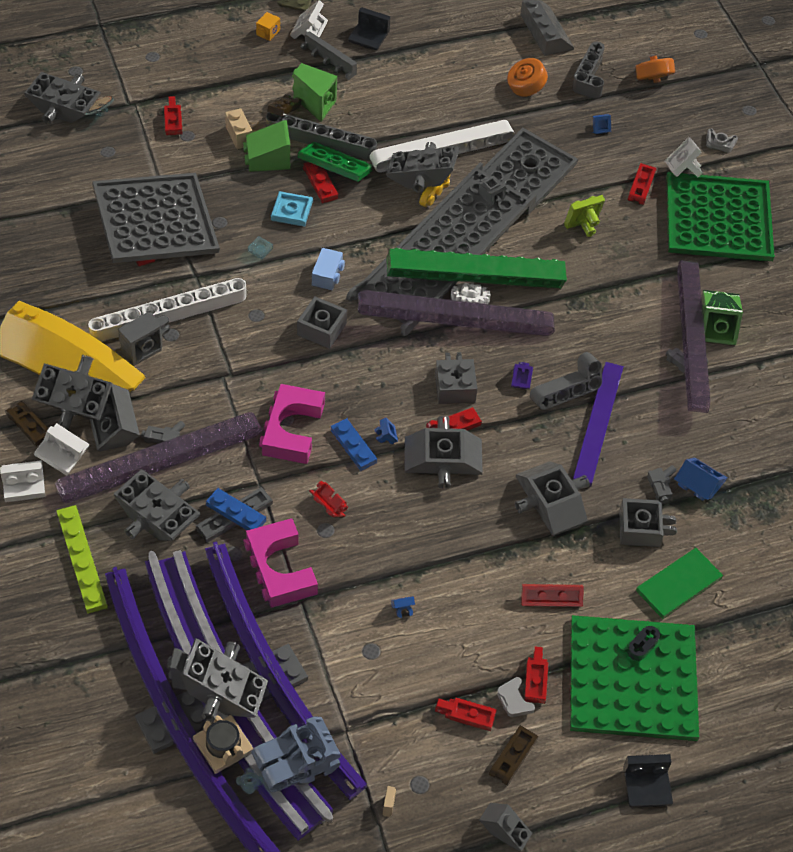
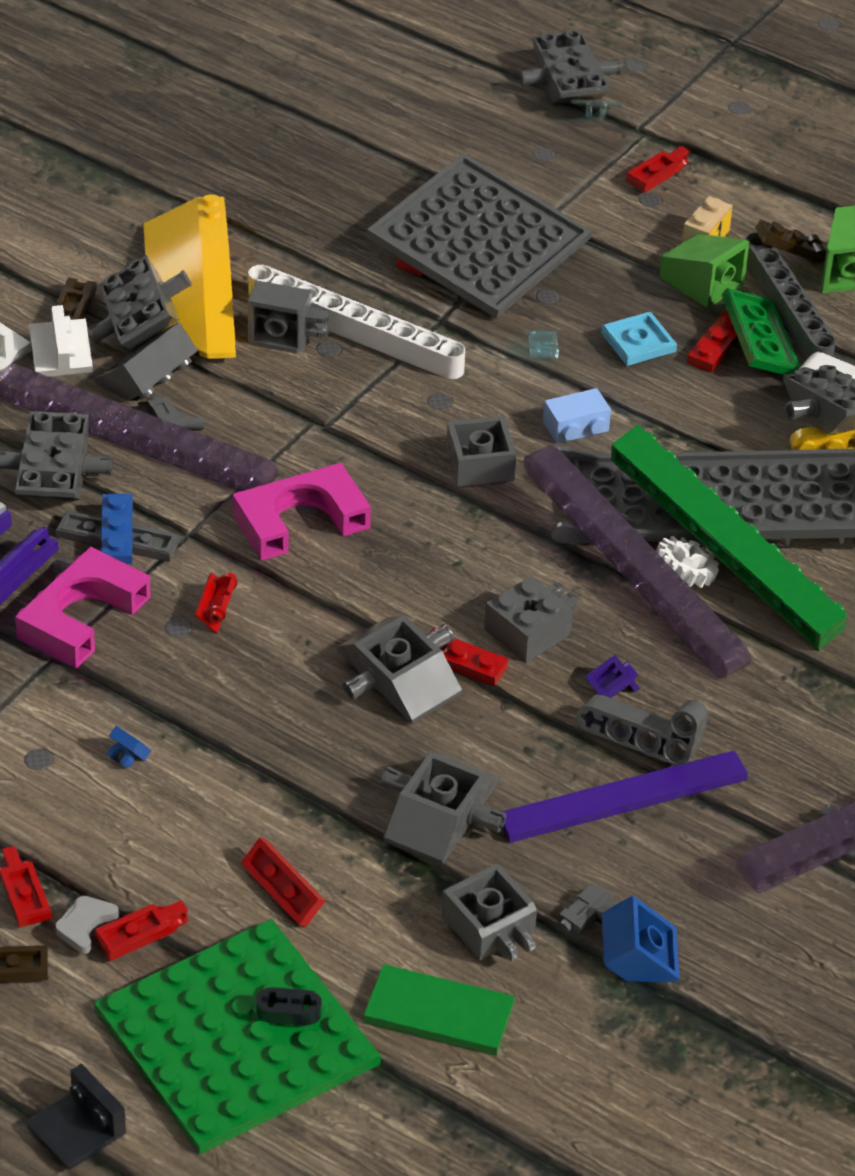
camera: 55 degrees right, 10 degrees down
blue plate [330,418,377,471] -> none
blue tile [374,418,398,444] -> none

